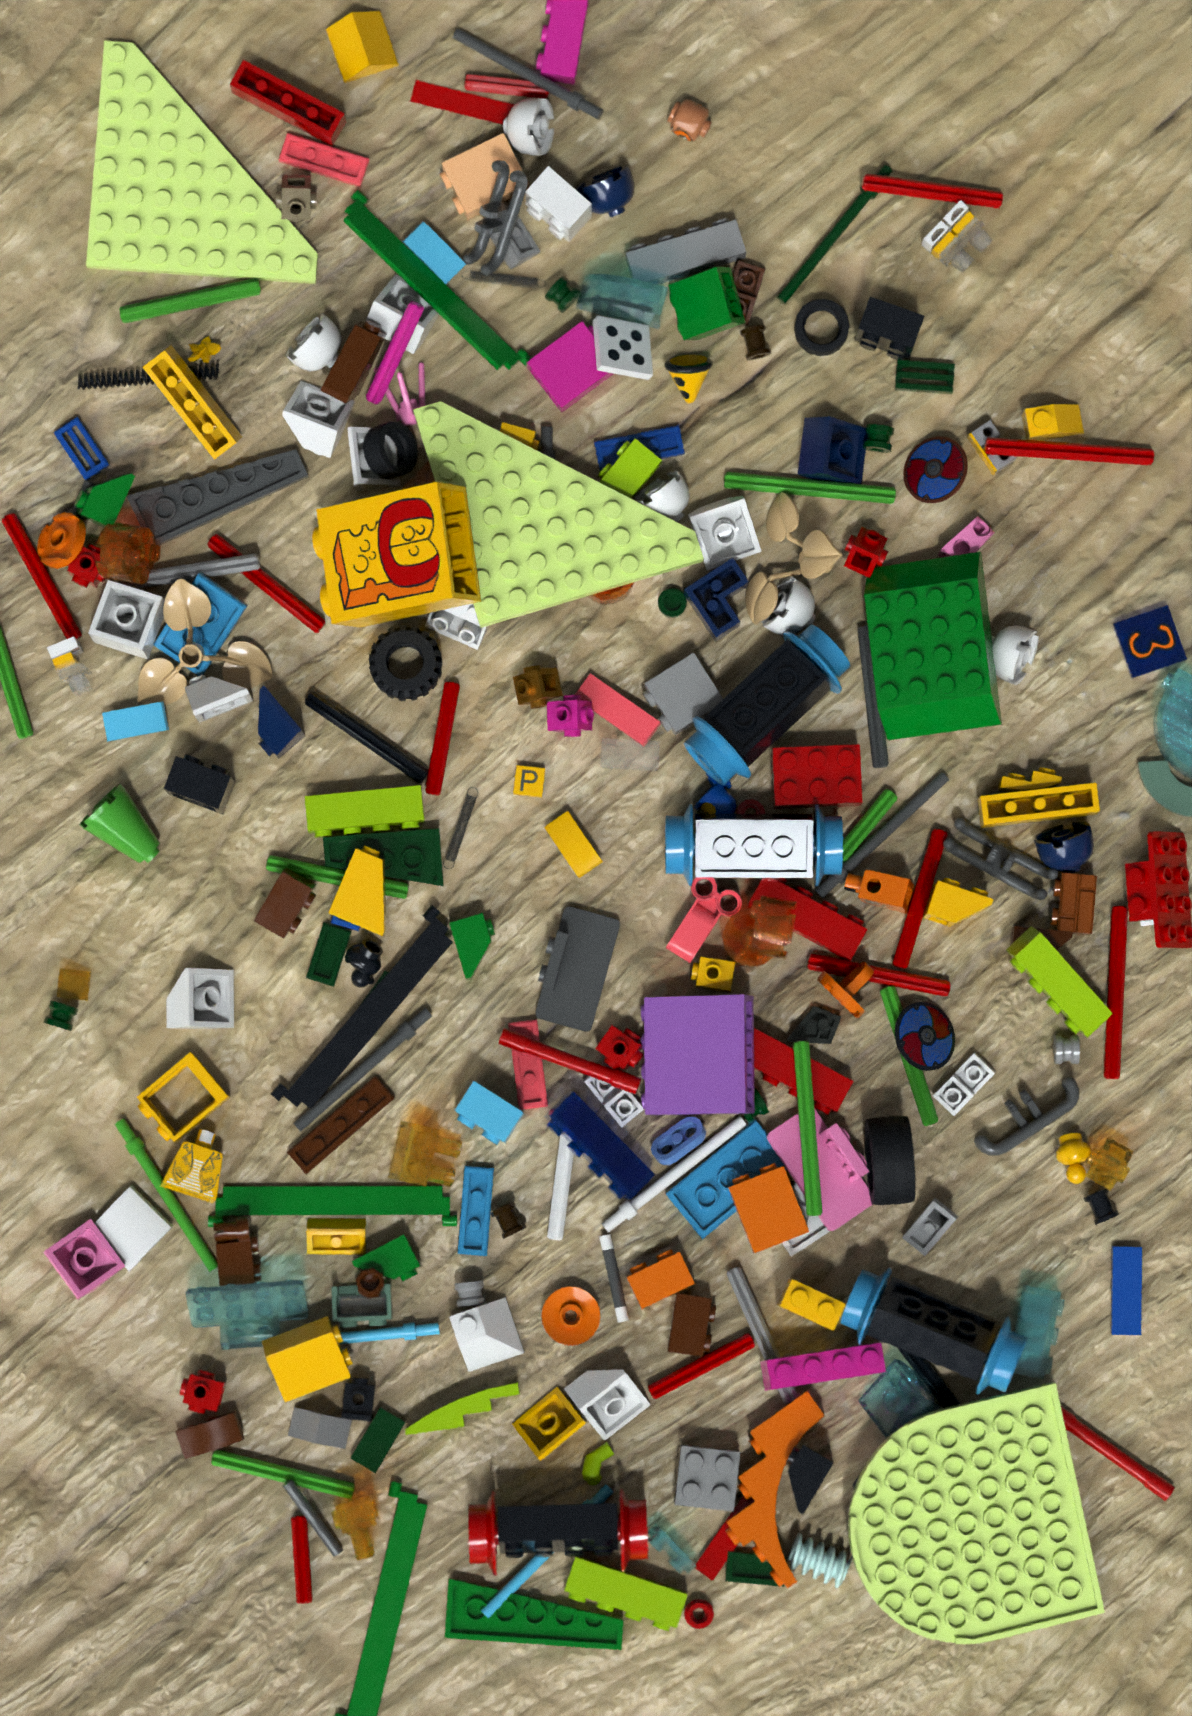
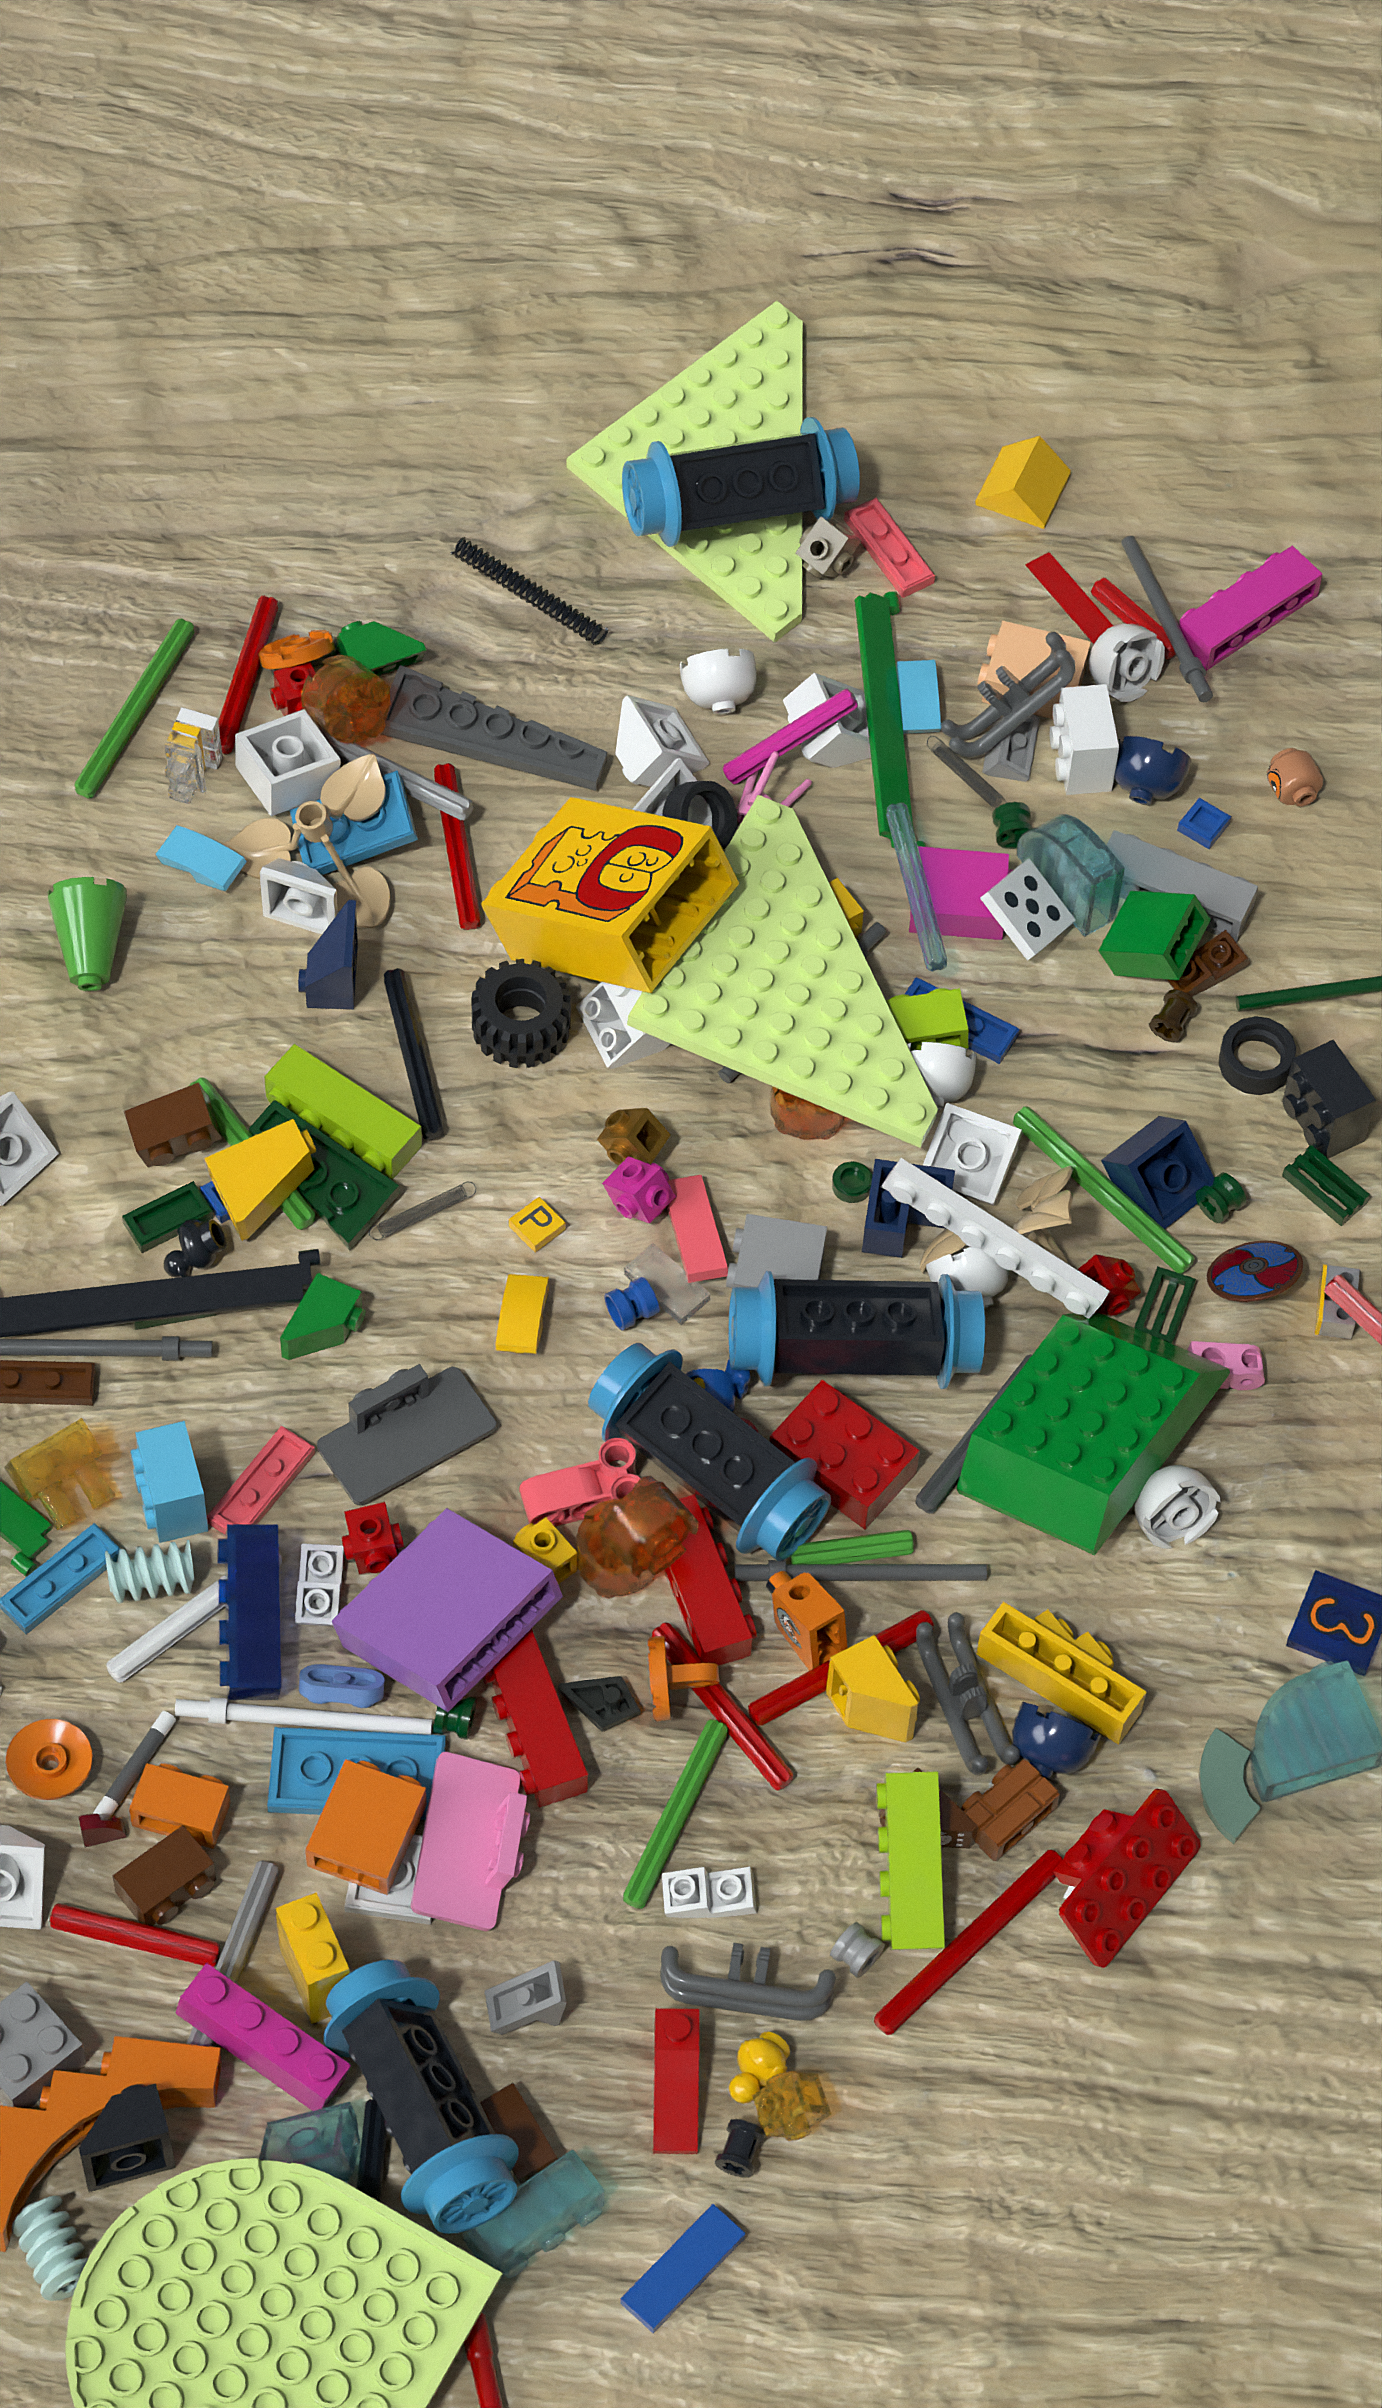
camera: 40 degrees right, 25 degrees down
blue tile [53,417,110,481] -> none
bright green axle [119,278,261,323] -> none
yellow brick [143,345,242,460] -> none
black brick [164,754,235,815] -> none
yellow plant [188,336,221,363] -> none
red brick [229,60,346,147] -> none
reddish brown slope [320,320,387,403] -> none
red axle [425,682,460,796] -> none
dark brown bush [490,1201,526,1239] -> none
red piece [498,1028,642,1095] -> none
yellow hat [664,355,713,403] -> none
bright green axle [793,1041,822,1216] -> none
black tyre [864,1116,916,1205] -> none
shield [895,1002,955,1071] -> none
none -> dark red tile [78,1813,127,1847]
none -> light aqua piece [105,1540,195,1604]
none -> reddish brown slope [480,2082,560,2185]
none -> blue wheel [604,1277,660,1330]
none -> brick [622,417,860,547]
none -> red slope [653,2008,700,2154]
none -> white plate [881,1158,1109,1319]
none -> clear light blue axle [886,803,948,972]
none -> dark green tile [1134,1266,1196,1344]
none -> blue tile [1177,798,1232,850]

